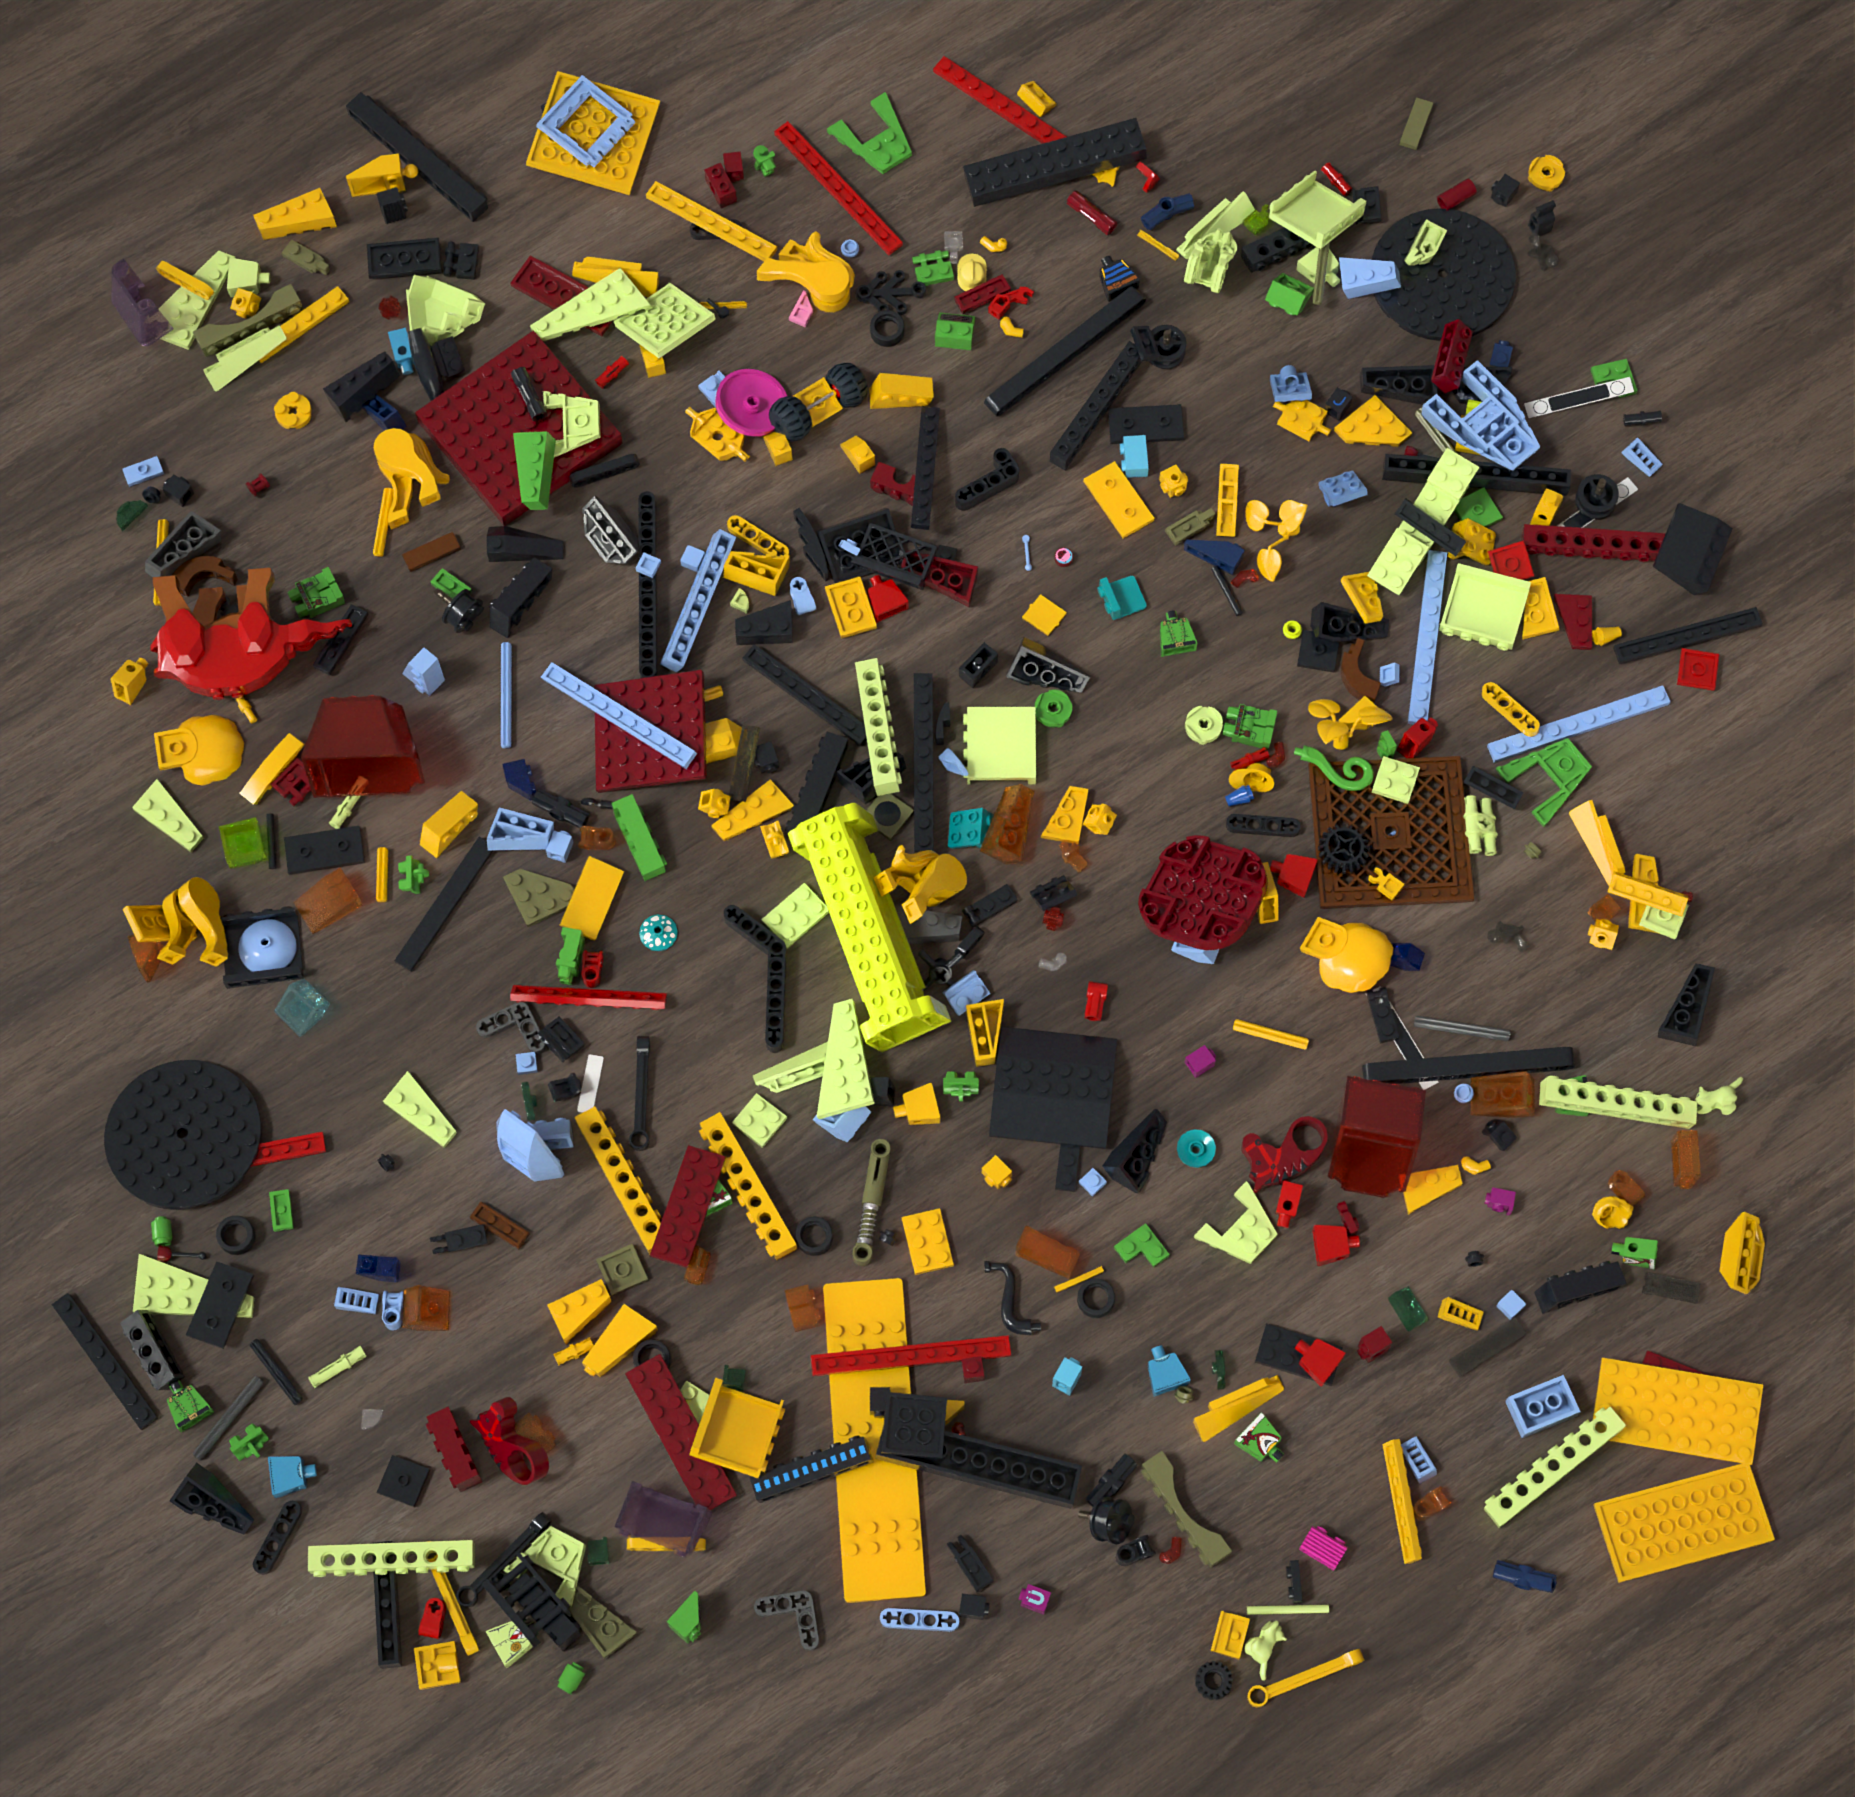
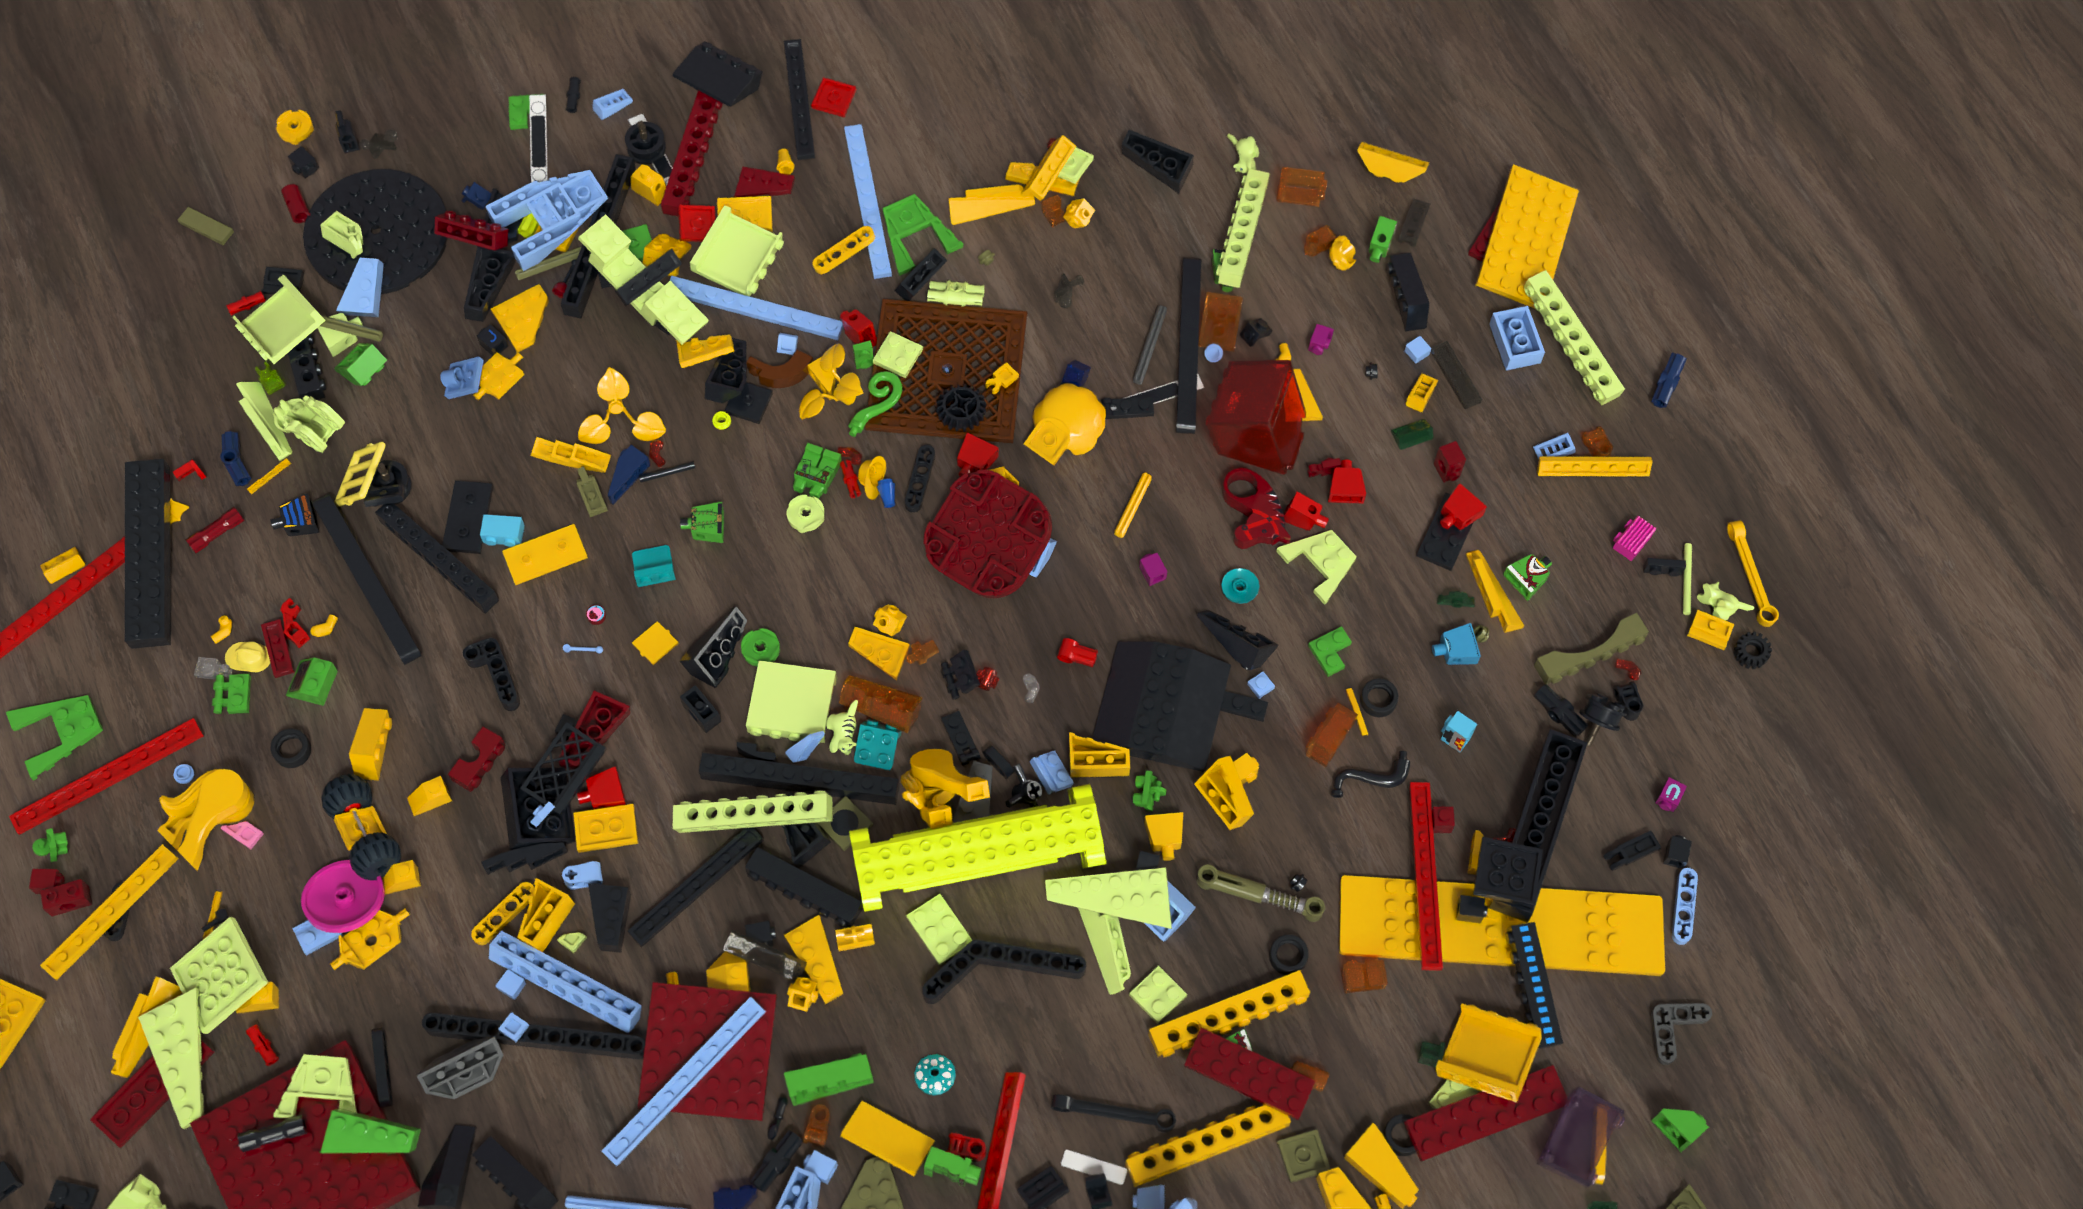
camera: 85 degrees left, 5 degrees down
black plant [855,270,926,315] -> none
yellow plate [902,1208,954,1275] -> none
black plate [911,406,940,530] -> none
yellow brick [1159,465,1188,498] -> none
medium blue plate [1319,470,1368,507] -> none
yellow plate [1593,1463,1775,1583] -> none
none -> light yellow bar [334,442,386,507]
none -> yellowish green animal [826,700,858,755]
none -> yellow wedge [1194,756,1254,830]

